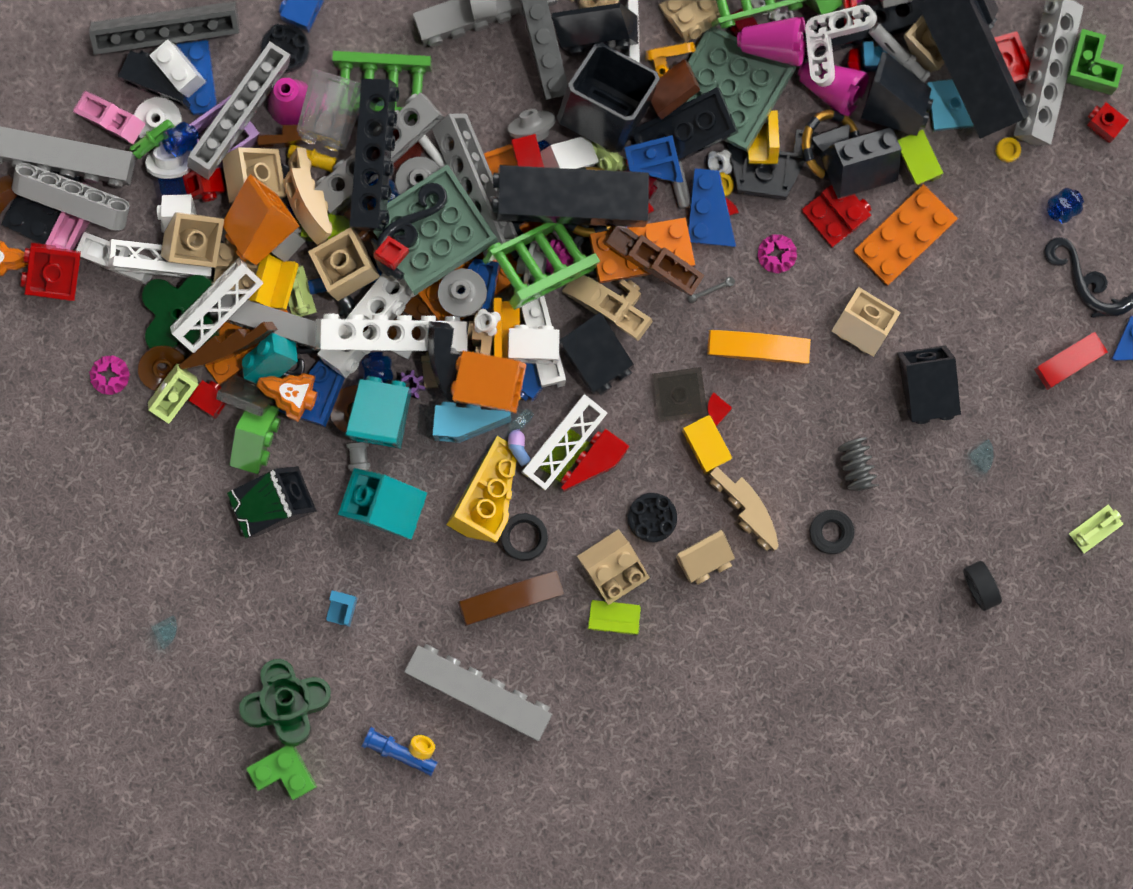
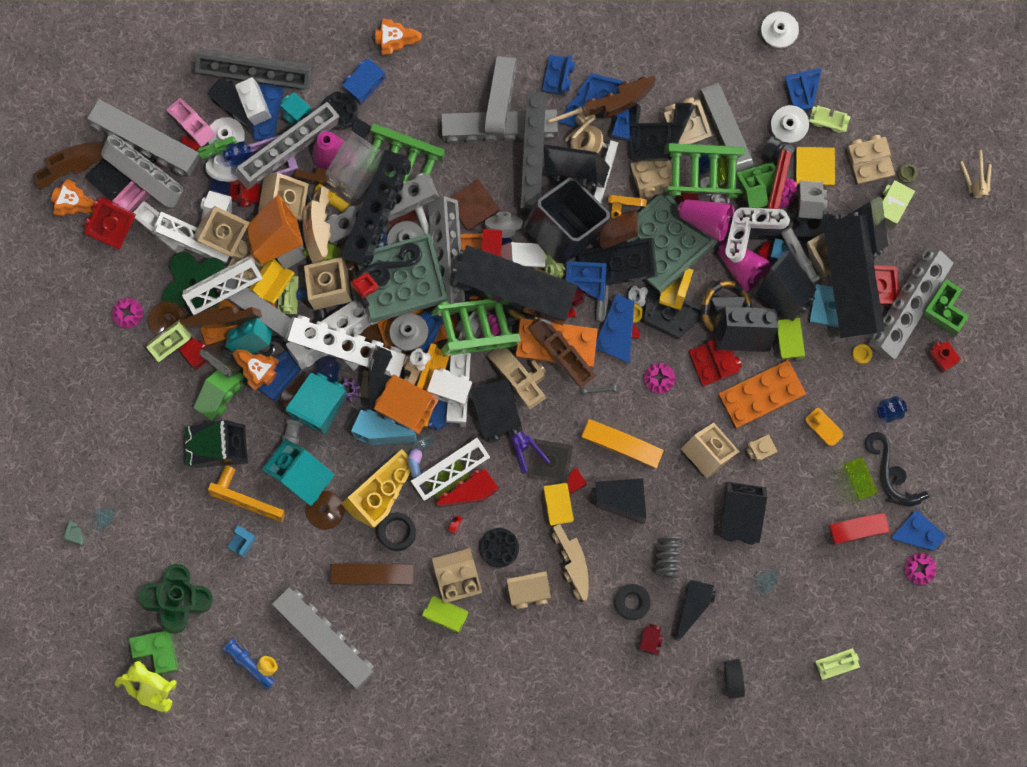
camera: 20 degrees right, 5 degrees down
none -> sand green tile [63,520,84,545]
none -> neon yellow animal [115,661,177,713]
none -> red tile [181,135,200,151]
none -> light orange piece [208,465,285,523]
none -> teal brick [280,92,312,125]
none -> reddish brown dish [305,491,345,530]
none -> black tile [353,117,372,143]
none -> red tile [448,515,463,535]
none -> copper tile [450,179,500,232]
none -> dark purple plant [510,432,550,474]
none -> black slope [591,478,647,524]
none -> dark red brick [639,624,663,656]
none -> black slope [676,580,716,641]
none -> tan bracket [746,434,778,463]
none -> light orange piece [805,408,843,446]
none -> clear neon green plate [844,457,878,501]

